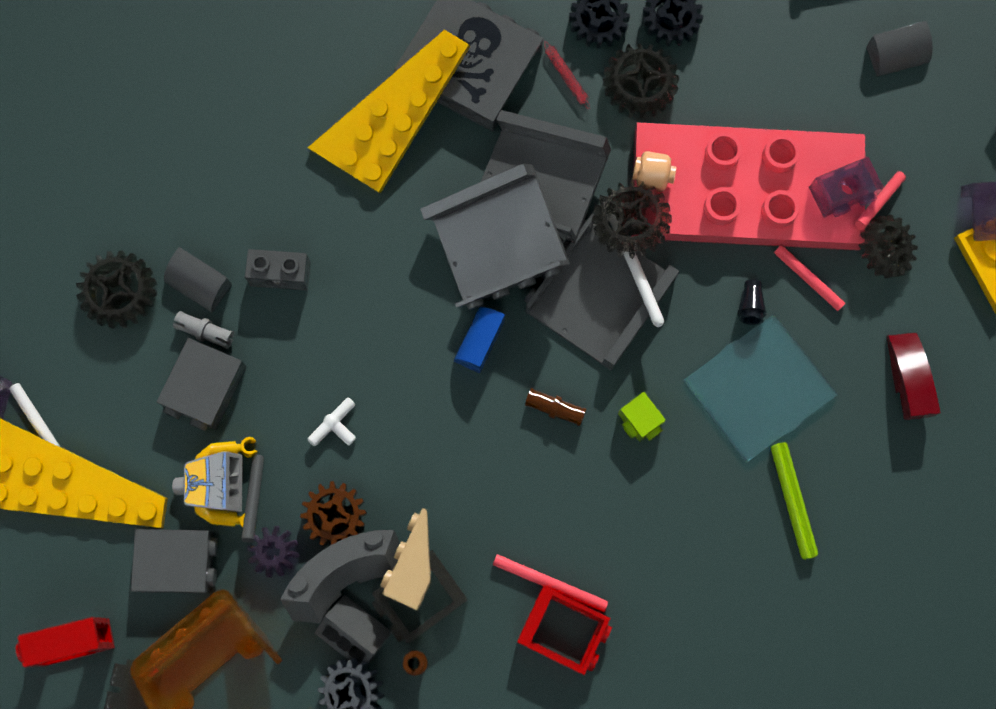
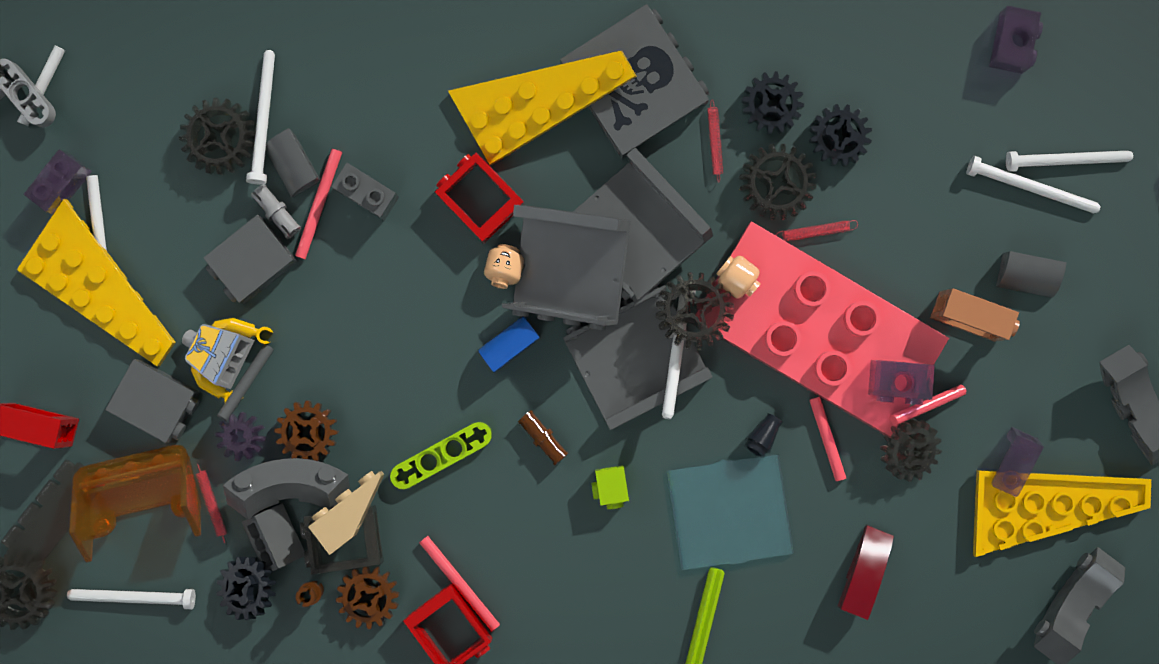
camera: 30 degrees right, 10 degrees up
white piece [307,398,356,446] -> none
none -> coral piece [196,464,228,544]
none -> white bar [246,50,275,185]
none -> coral bar [295,149,342,260]
none -> reddish brown gear [336,565,400,629]
none -> lime beam [390,422,492,489]
none -> red window [435,153,525,244]
none -> light nougat head [484,244,524,289]
none -> coral piece [775,220,858,241]
none -> nougat window [930,288,1020,342]

